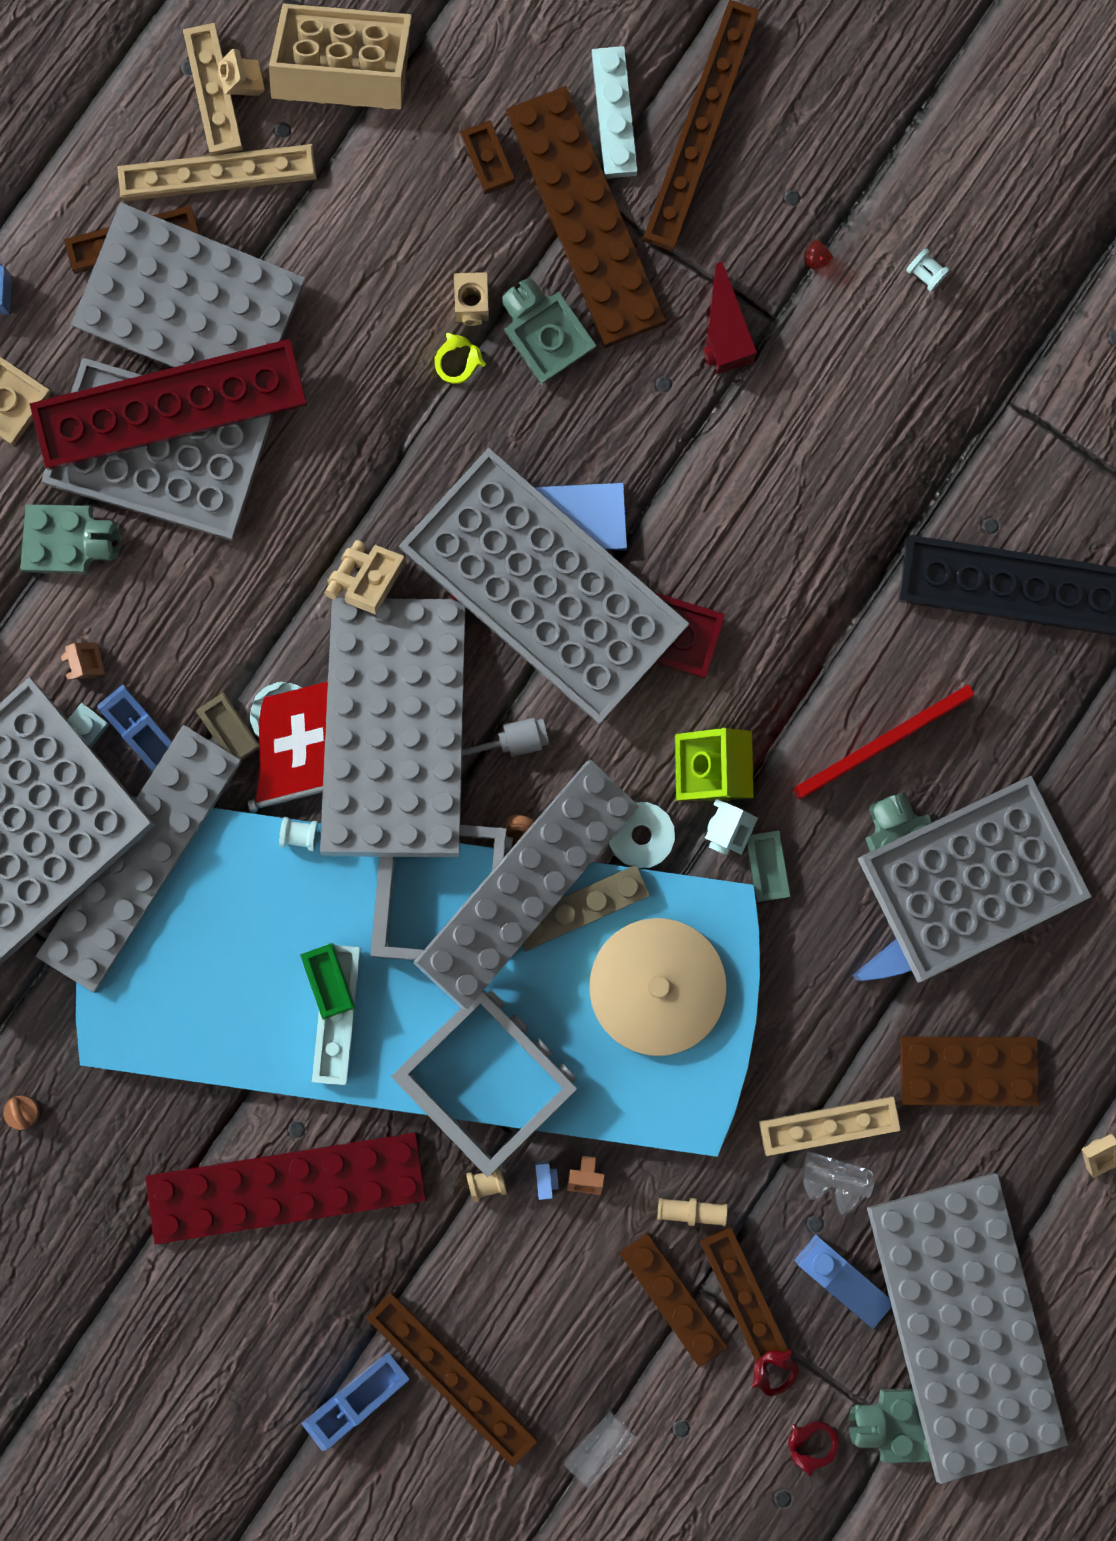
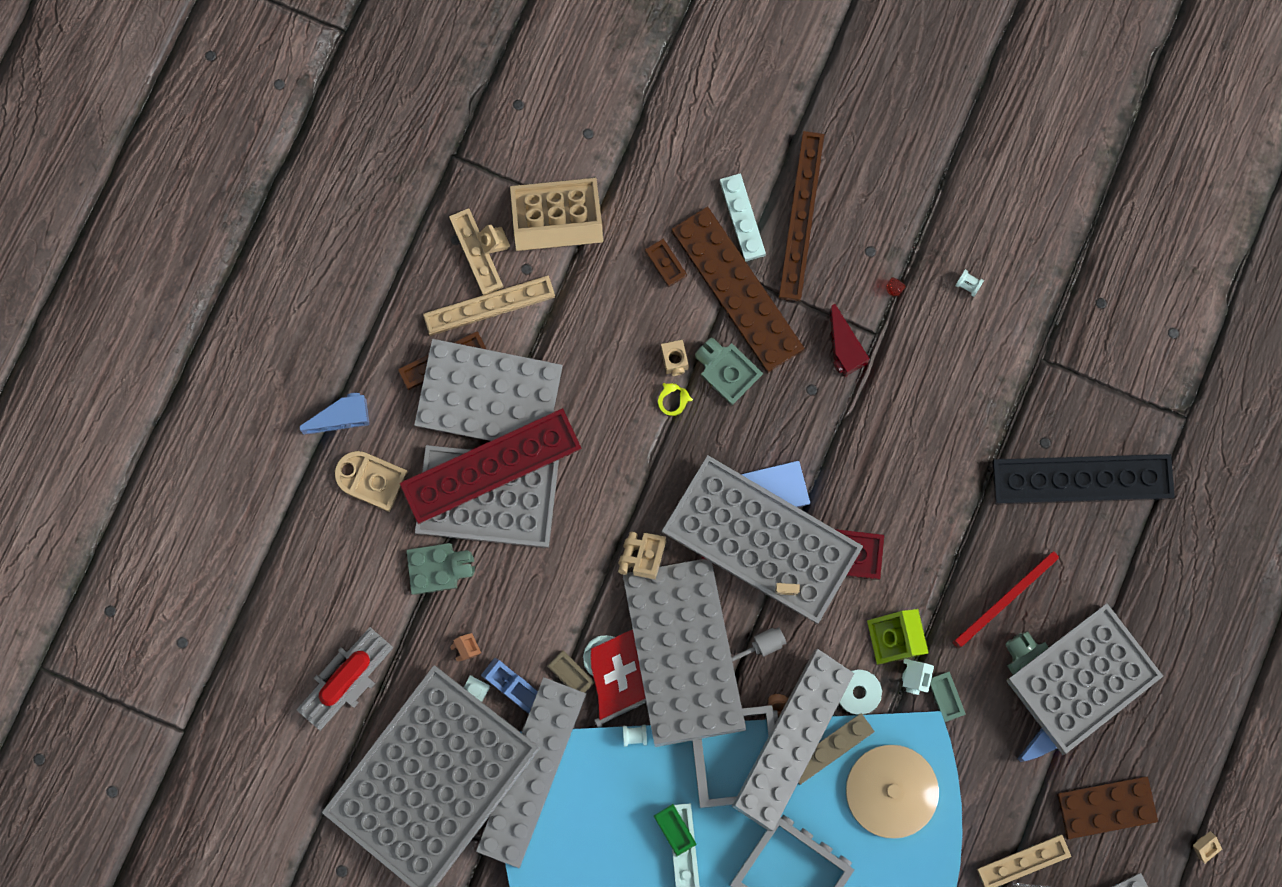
camera: 10 degrees left, 5 degrees down
none -> tan tile [775,583,800,596]

